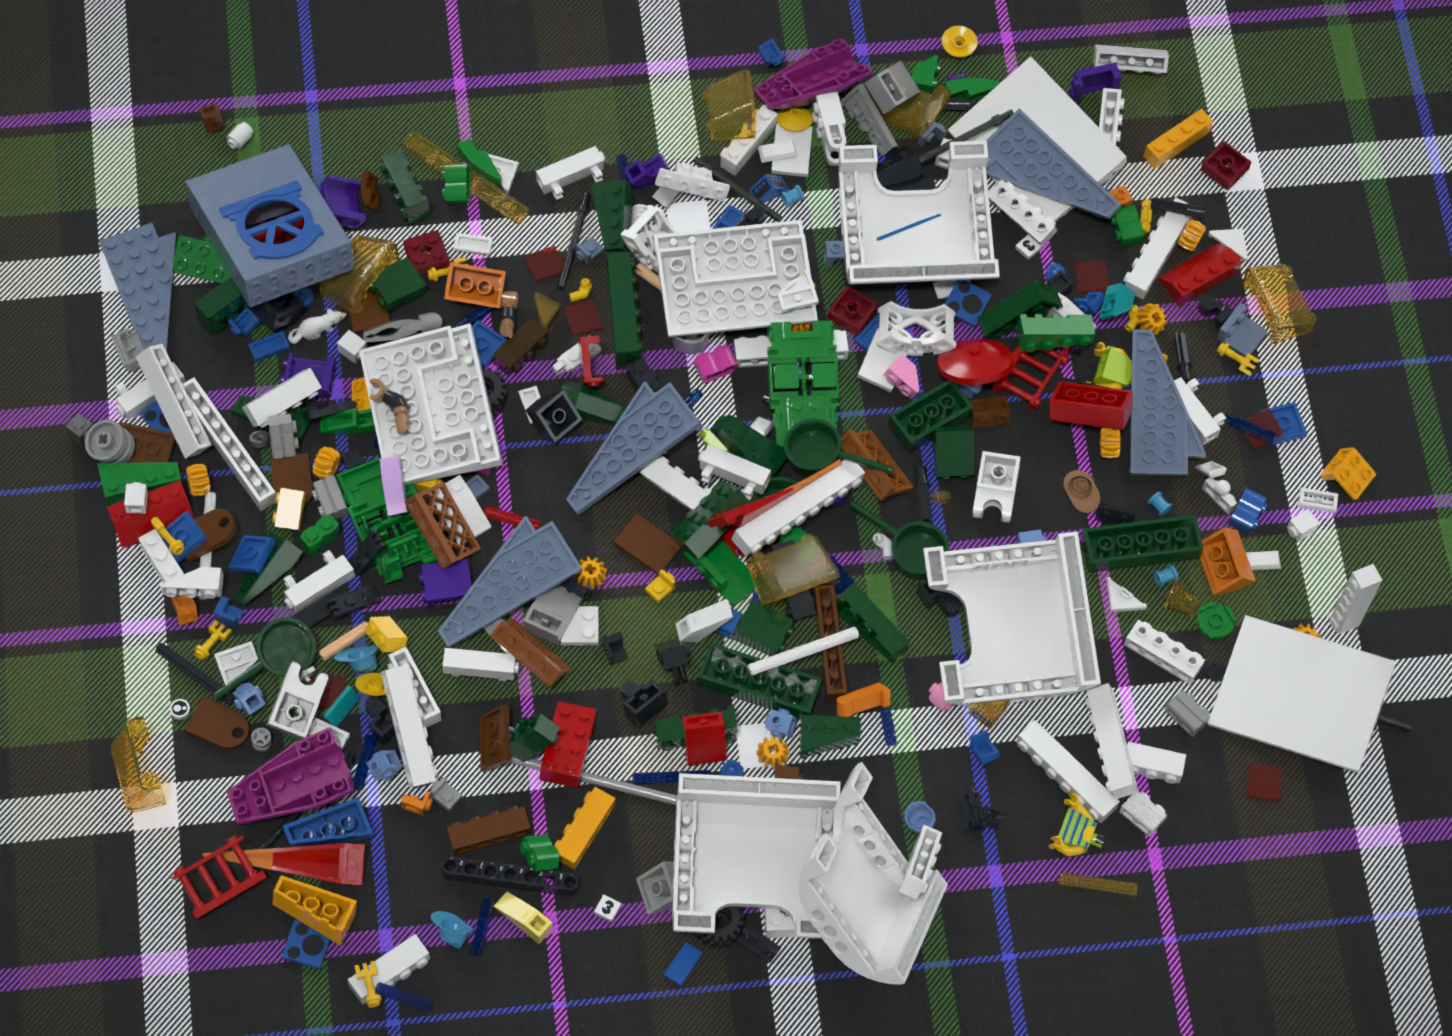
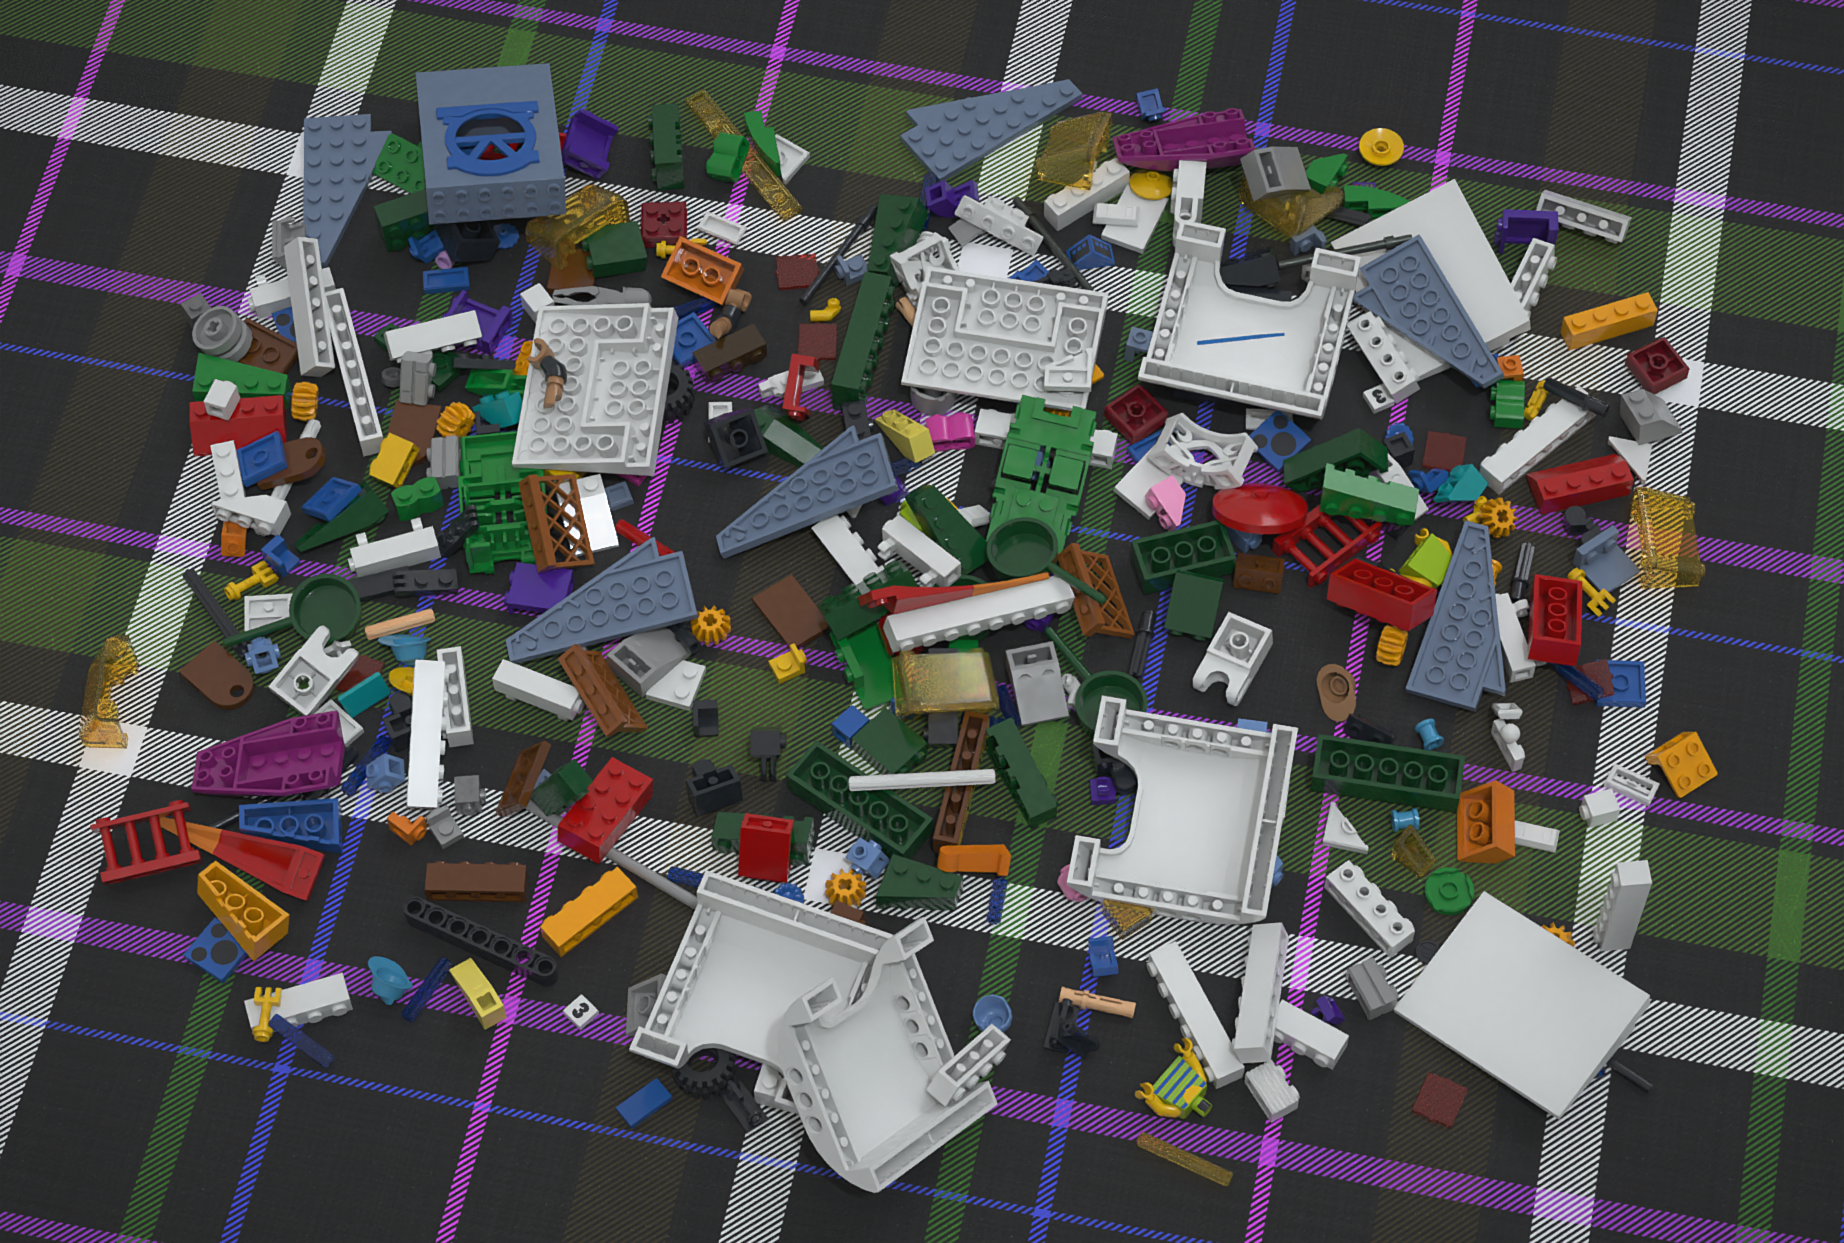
camera: 25 degrees right, 5 degrees down
yellow hinge [151,517,184,555] -> none
white tile [170,699,190,720] -> none
reddish brown bracket [199,103,225,134] -> none
white brick [226,122,253,149] -> none
light grey wheel [251,728,272,752] -> none
white animal [288,309,346,344] -> none
reddish brown slope [361,171,381,212] -> none
yellow brick [366,616,408,653] -> none
lavender slope [380,456,409,516] -> none
green brick [520,834,560,871] -> none
clear yellow slope [534,292,561,331] -> none
white brick [536,146,605,200] -> none
white slope [676,599,733,643] -> none
dark azure bush [780,185,804,207] -> none
light grey wing [840,83,898,156] -> none
clear yellow tile [931,491,951,504] -> none
light orange gear [1178,219,1206,251] -> none
blue brick [1228,488,1268,534] -> none
none -> lavender hinge [435,250,455,269]
none -> flat silver brick [454,775,486,815]
none -> teal slope [472,390,523,428]
none -> light yellow slope [875,410,935,463]
none -> sand blue wing [900,79,1082,182]
none -> light grey slope [1006,641,1069,726]
none -> light nougat pin [1059,987,1136,1019]
none -> dark purple tile [1090,776,1116,805]
none -> dark purple tile [1311,995,1345,1025]
none -> red brick [1527,574,1582,666]
none -> light grey slope [1620,389,1682,445]

